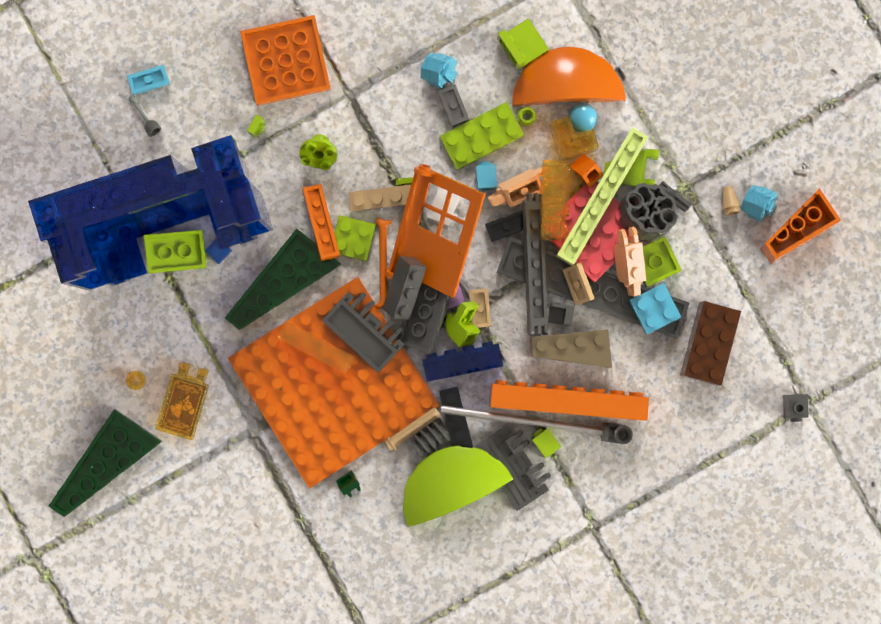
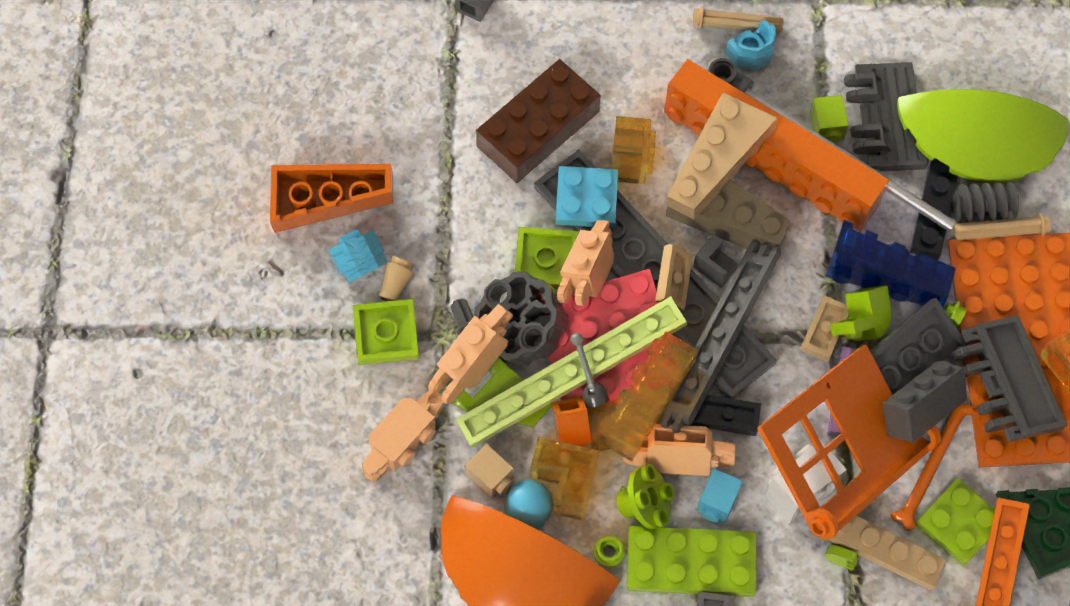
camera: 145 degrees left, 20 degrees down
none -> lime plate [353,299,419,366]
none -> light nougat hinge [362,390,446,482]
none -> light nougat hinge [428,304,513,405]
none -> tan brick [464,443,514,499]
none -> hinge [571,333,610,408]
none -> clear yellow brick [611,116,656,184]
none -> lime plate [616,464,675,529]
none -> tan wedge [667,93,777,219]
none -> tan axle [692,6,784,34]
none -> medium azure hair [725,20,777,71]
none -> lime plate [943,301,966,328]

